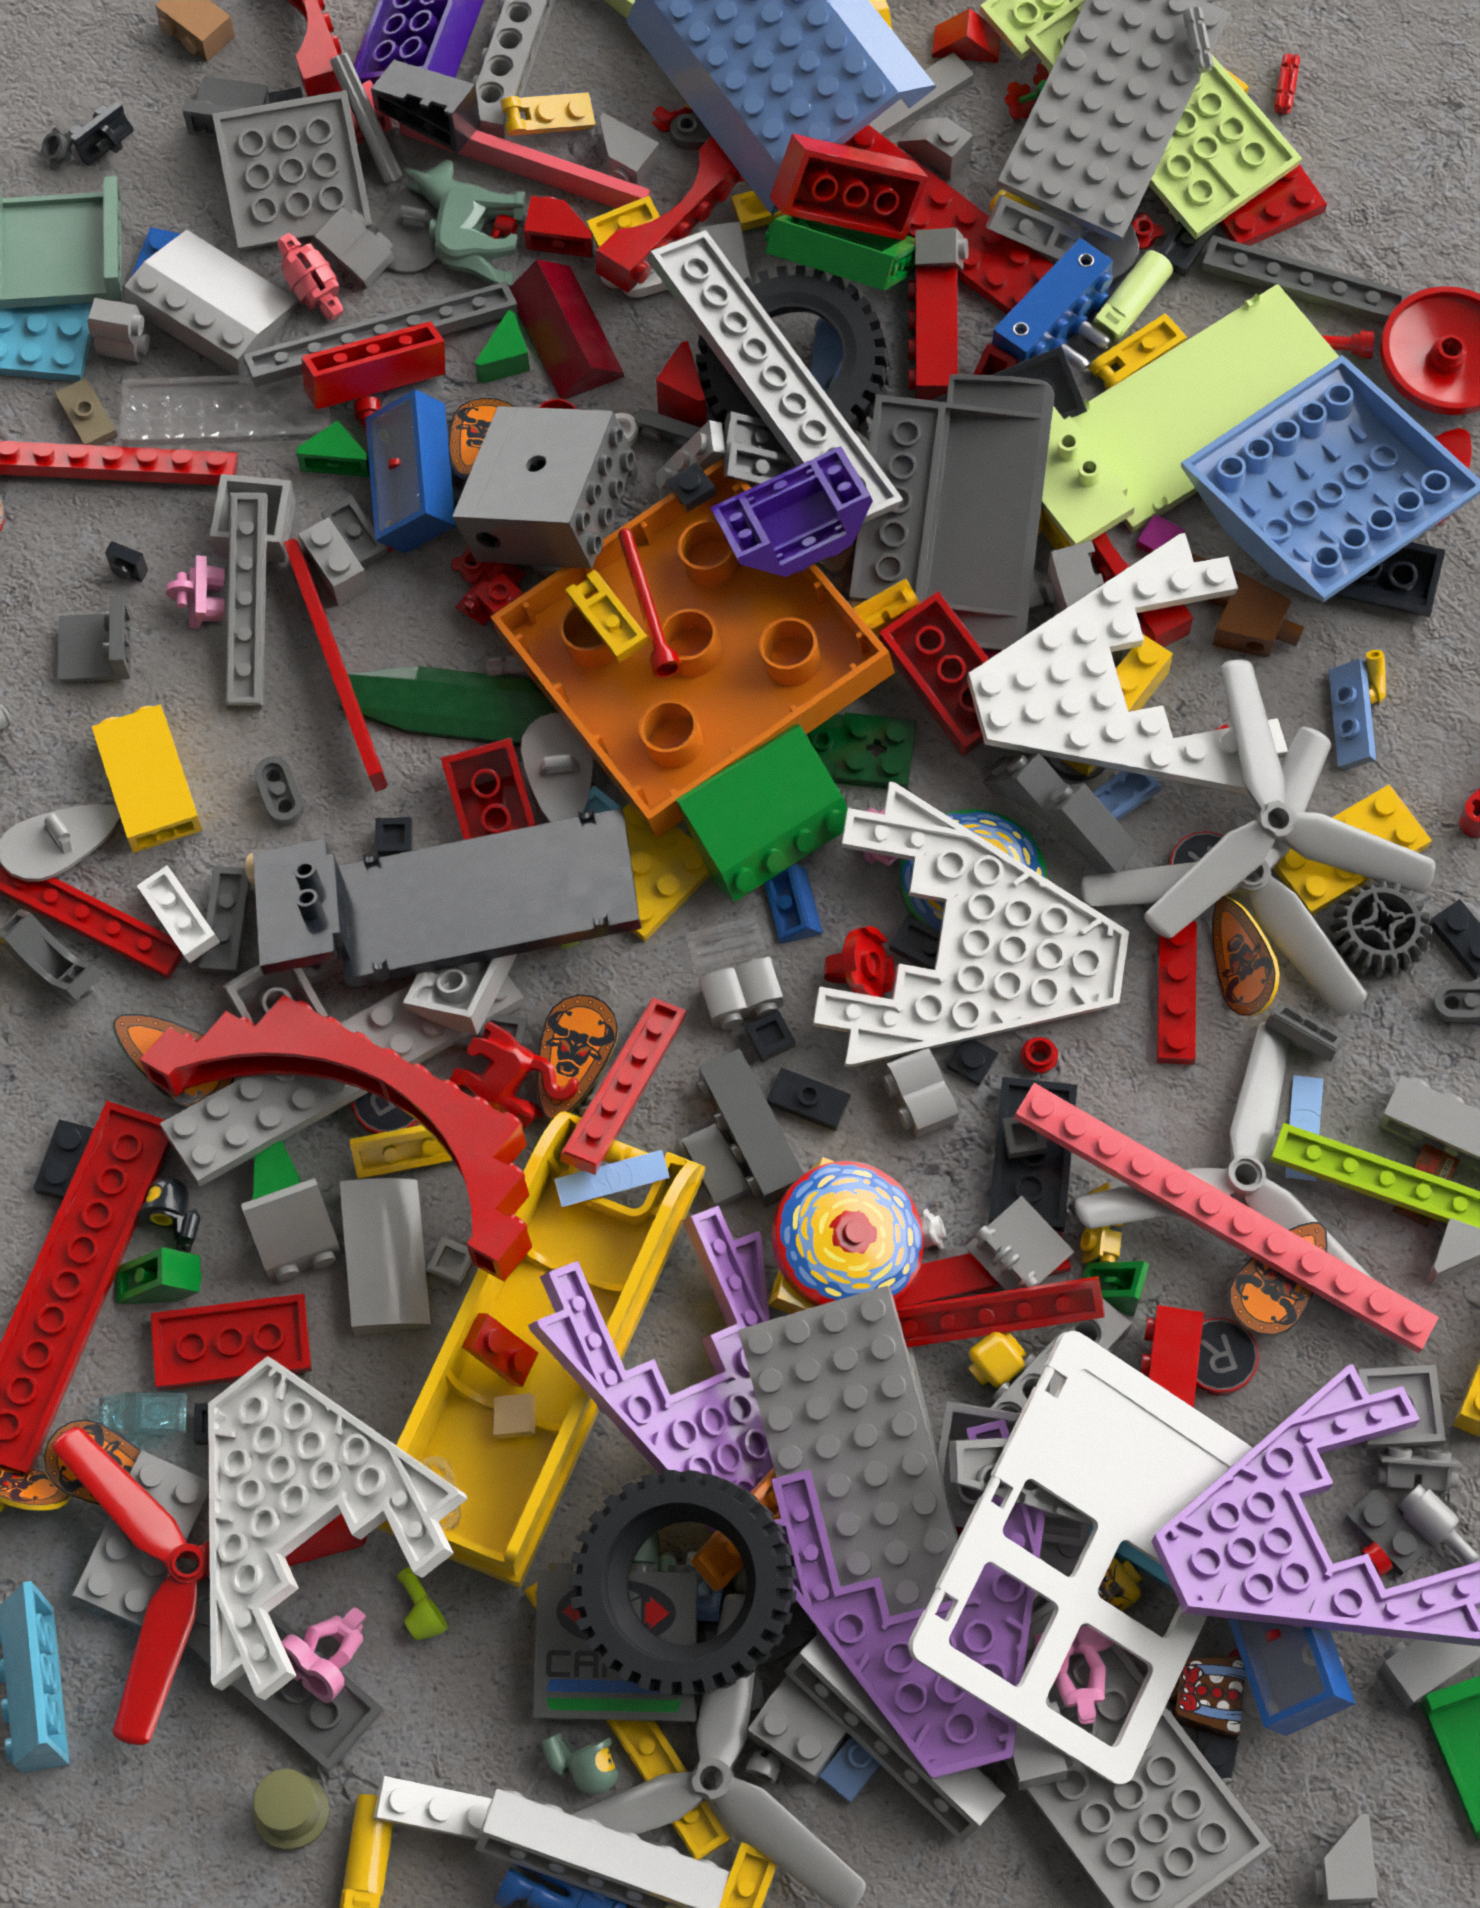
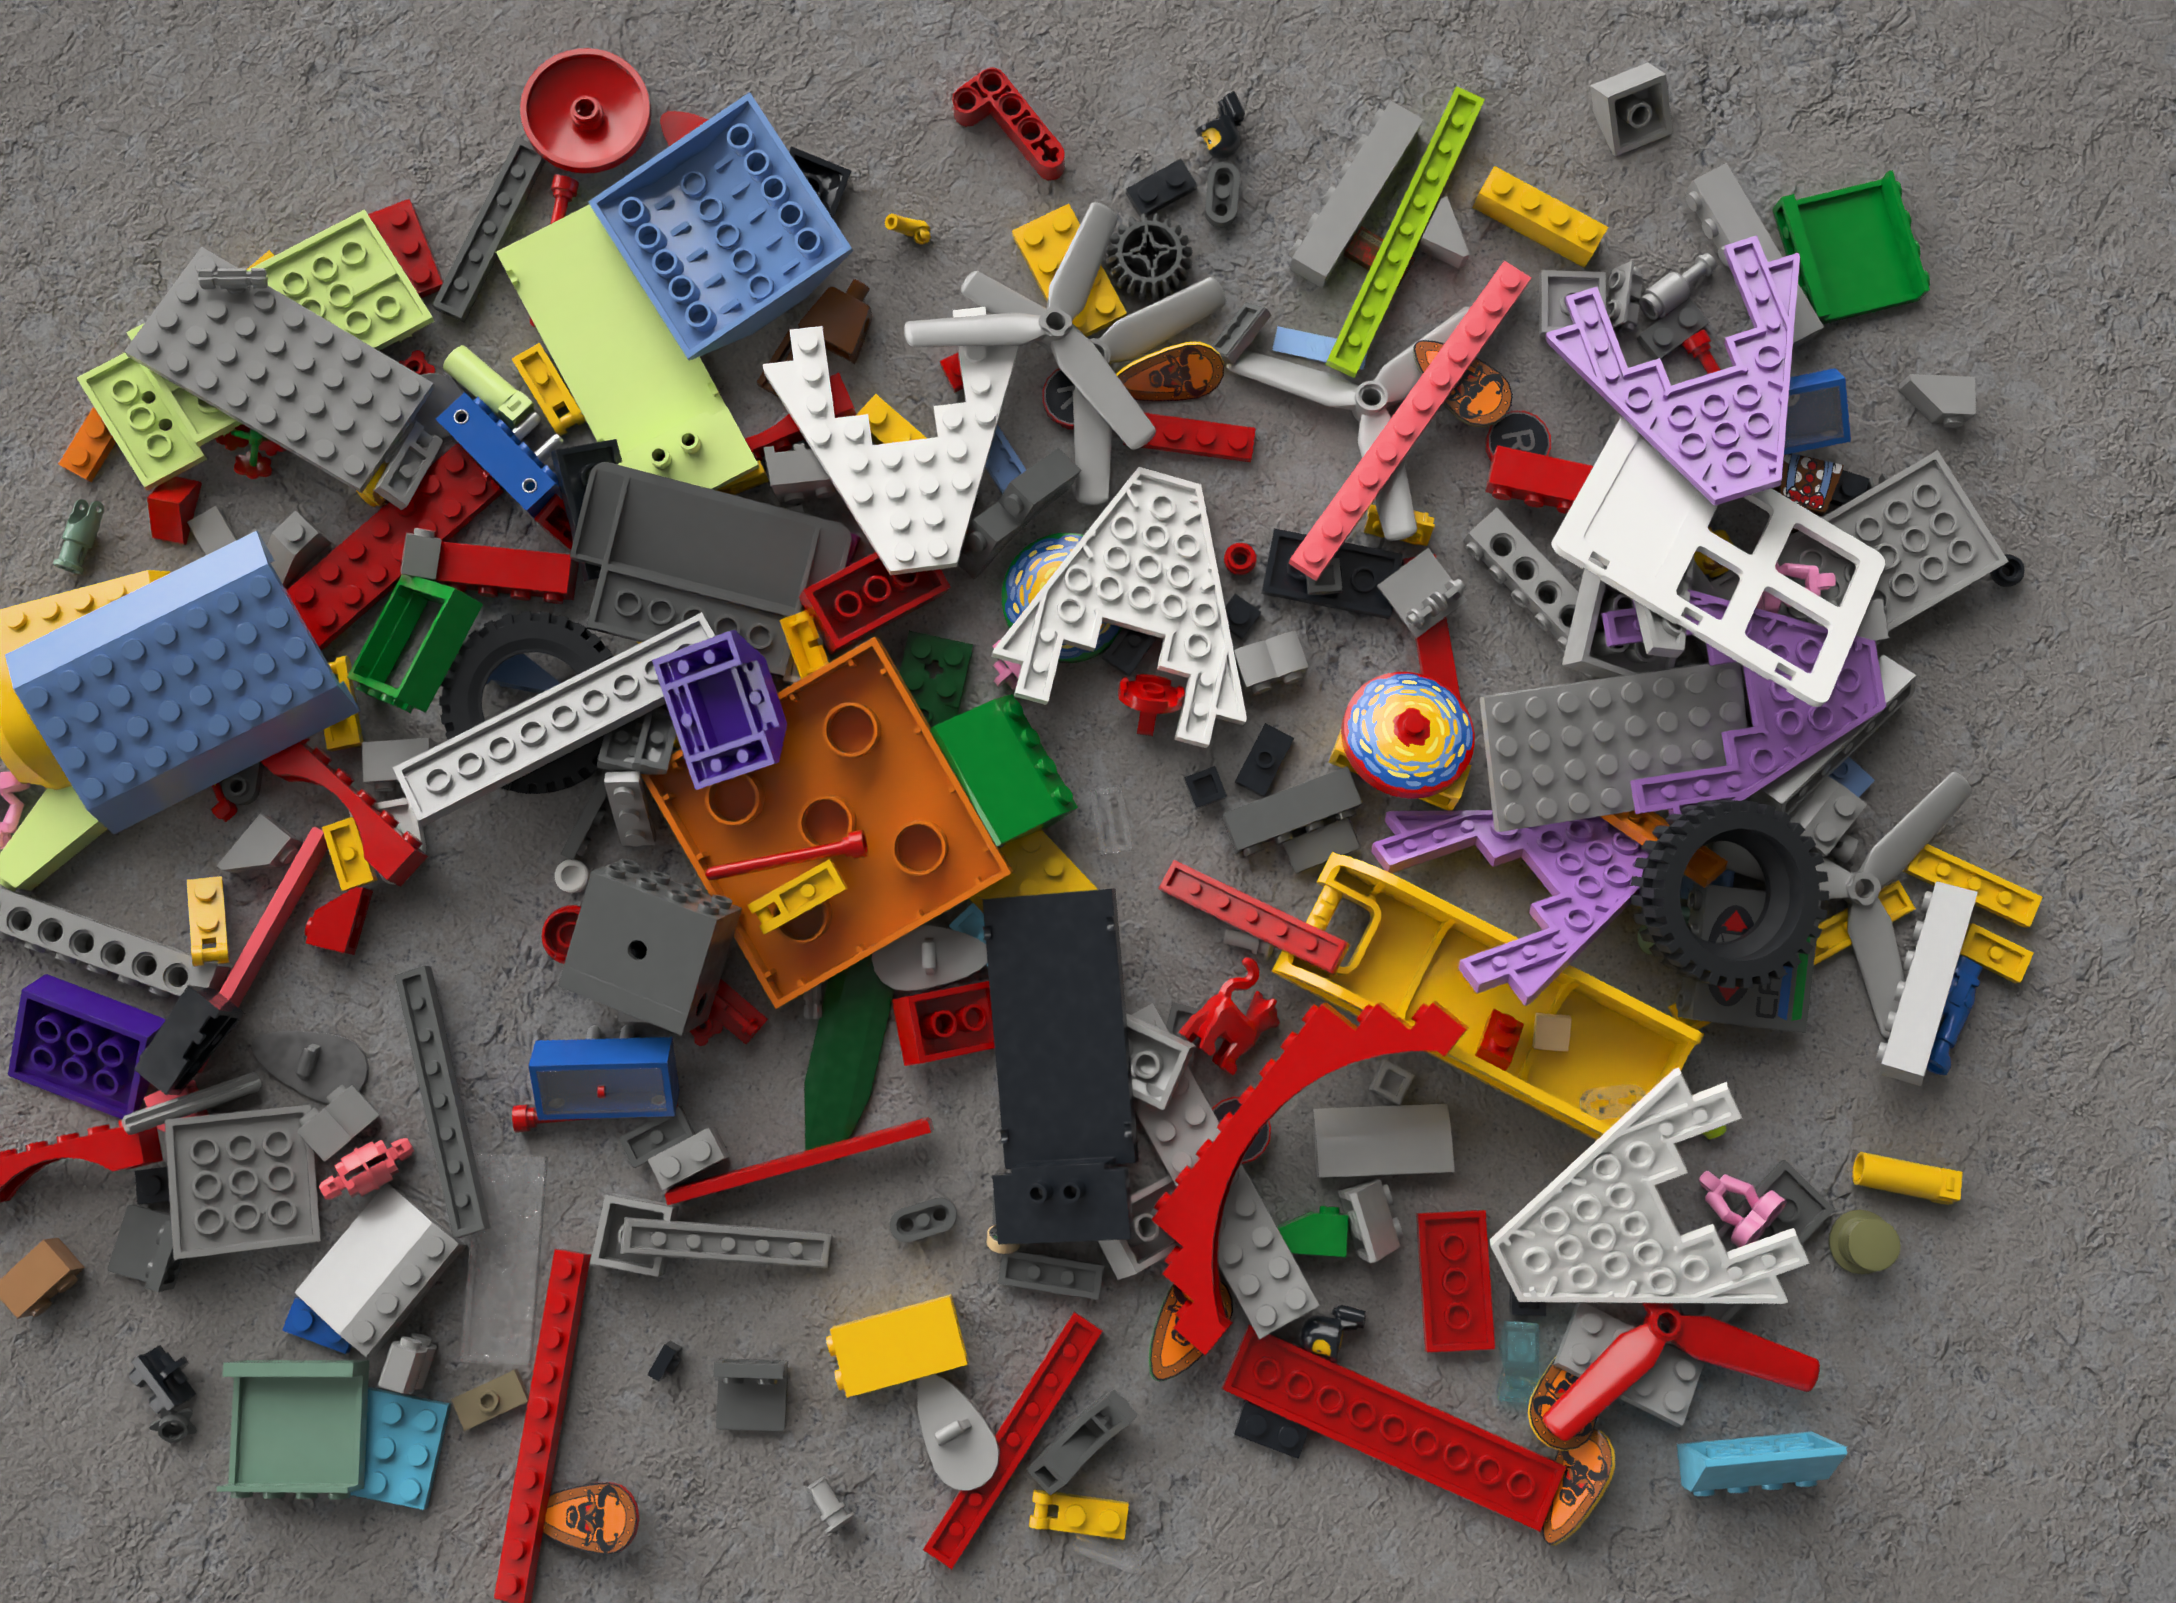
camera: 90 degrees left, 15 degrees up
green slope [116,1247,202,1304] -> none
white plate [137,865,220,963] -> none
bright pink hips [166,555,225,629] -> none
green slope [296,420,370,477] -> none
red brick [301,321,446,410] -> none
yellow plate [350,1110,499,1179] -> none
white plate [373,1776,491,1840] -> none
black plate [375,817,413,857] -> none
sand green animal [405,159,525,288] -> none
shield [448,398,514,479] -> none
green slope [475,310,530,384] -> none
red bracket [476,573,523,632] -> none
red hand [490,214,518,239] -> none
dark red slope [510,259,624,400] -> none
shield [536,994,619,1121] -> none
sand green piece [540,1733,619,1795] -> none
light blue piece [554,1150,670,1207] -> none
red slope [656,341,707,428] -> none
black plate [666,462,717,513] -> none
light grey brick [698,957,784,1029] -> none
blue slope [764,863,823,943] -> none
red brick [769,133,928,240] -> none
red plate [896,1276,1105,1348] -> none
white plate [920,1209,946,1250] -> none
yellow head [968,1332,1027,1388] -> none
green slope [1082,1261,1149,1316] -> none
magenta tile [1136,514,1185,554] -> none
black plate [1158,221,1219,277] -> none
red axle [1273,53,1300,115] -> none
medium blue plate [1328,659,1376,771] -> none

